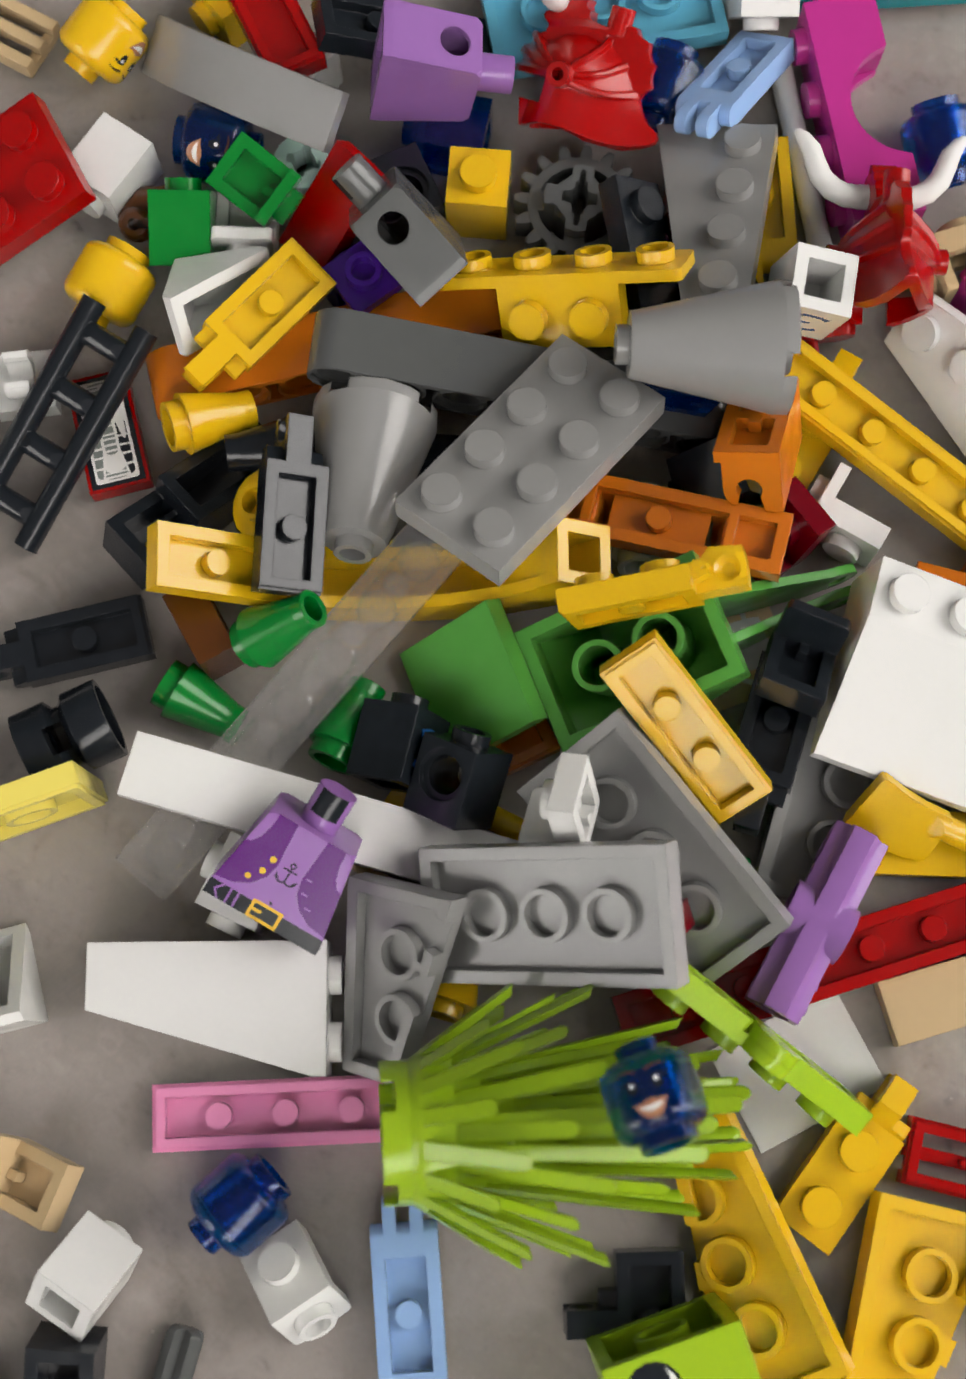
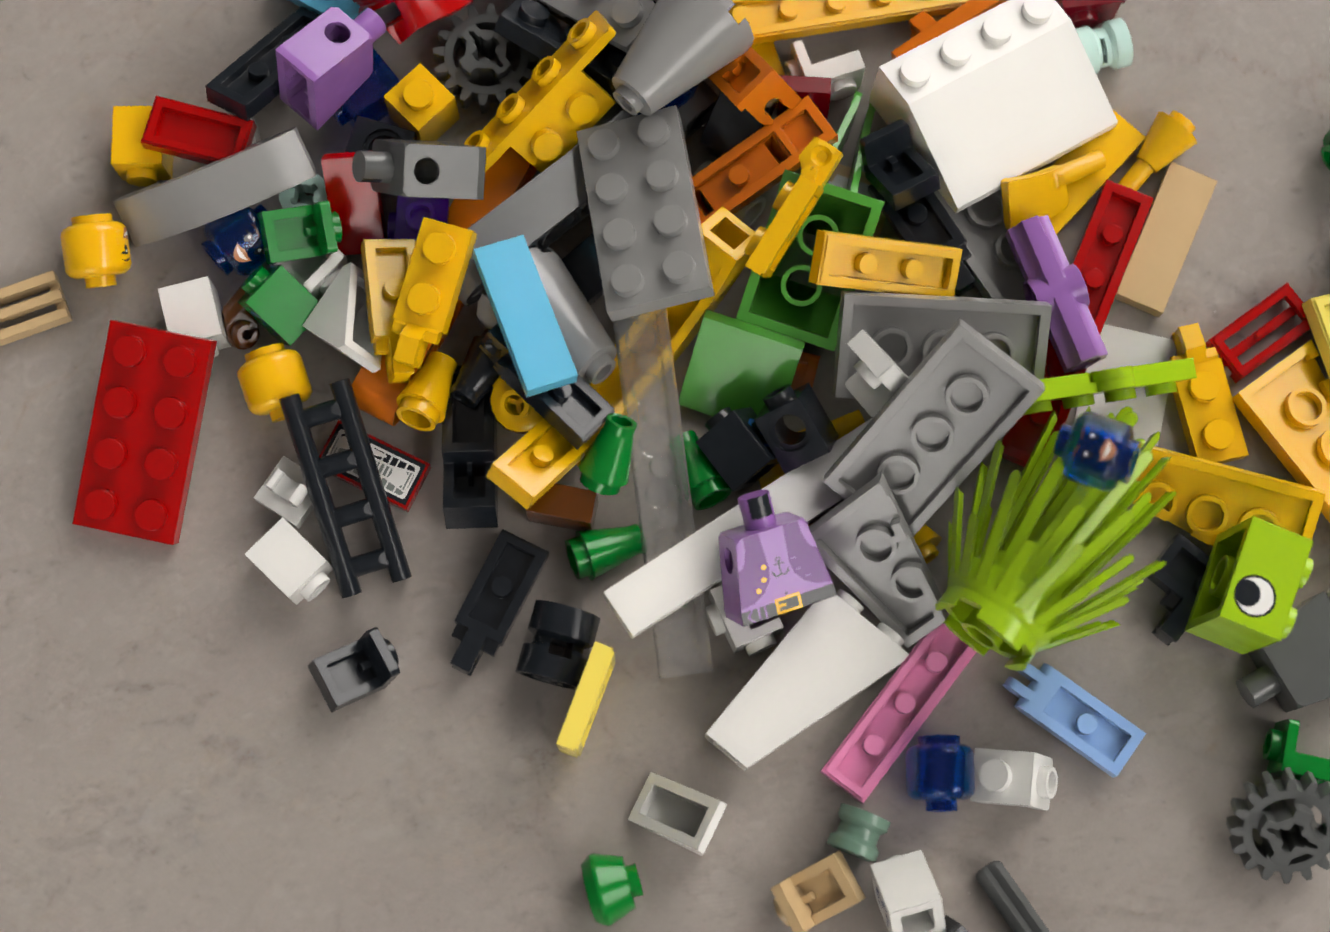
camera: 55 degrees left, 0 degrees up
none -> yellow hinge [391,217,477,369]
none -> medium azure tile [473,235,578,397]
none -> sand green wheel [826,803,891,863]

